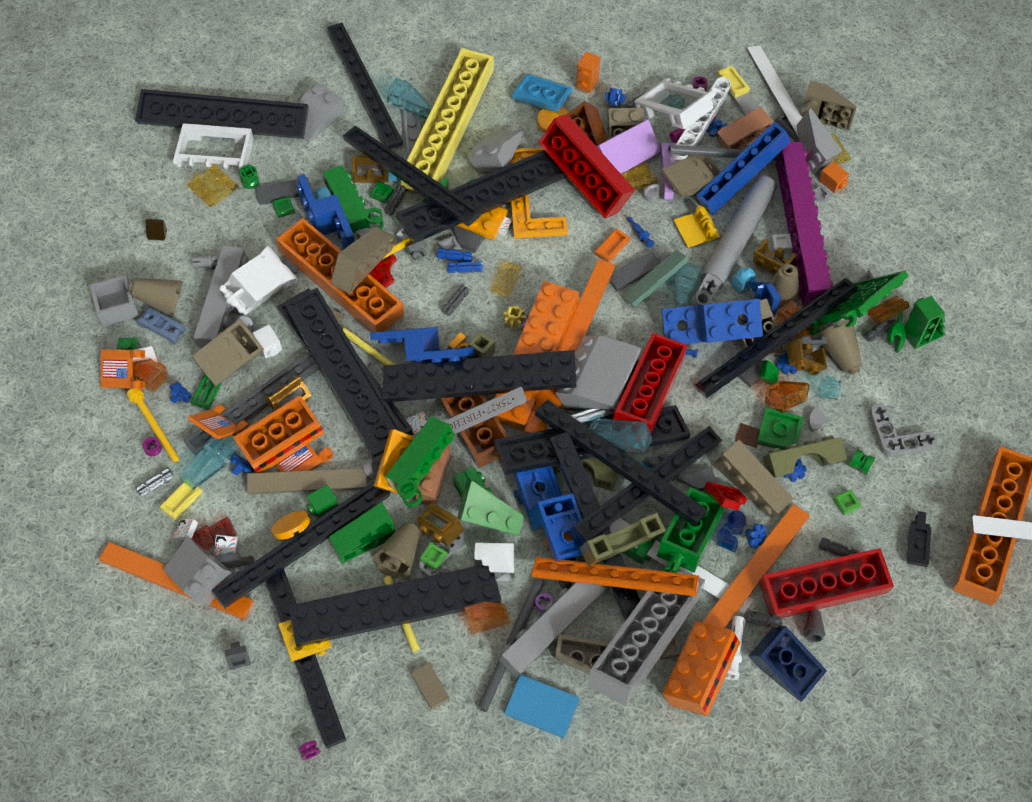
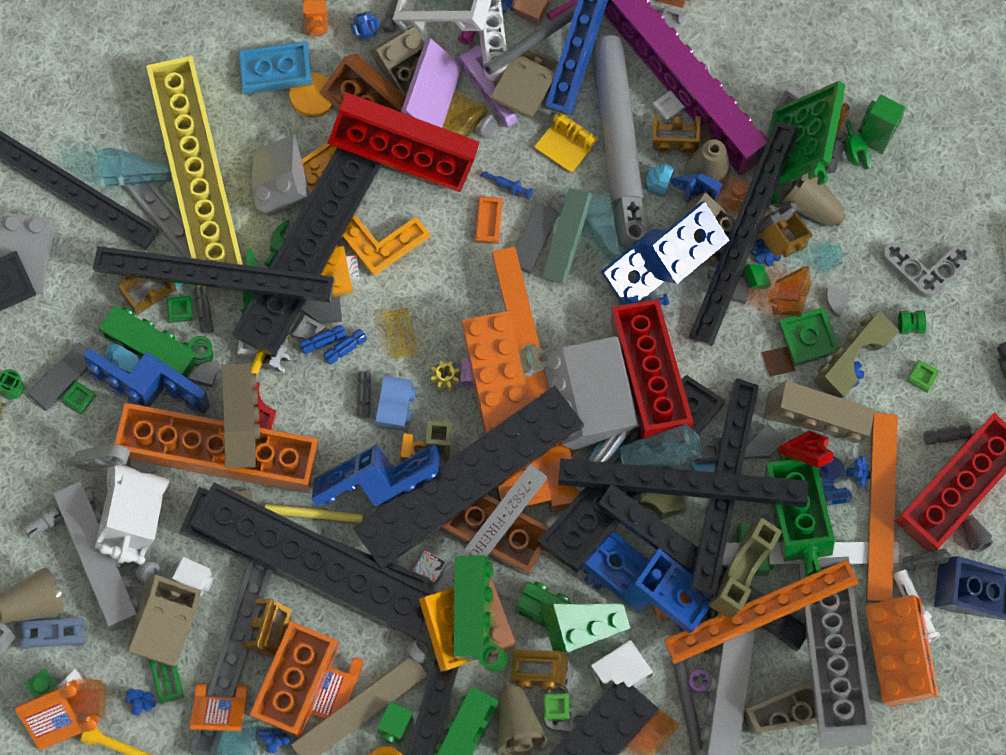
camera: 40 degrees left, 10 degrees up
none -> light grey beam [72,444,130,471]
none -> medium blue brick [375,376,416,431]
none -> clear light blue tile [519,344,548,376]

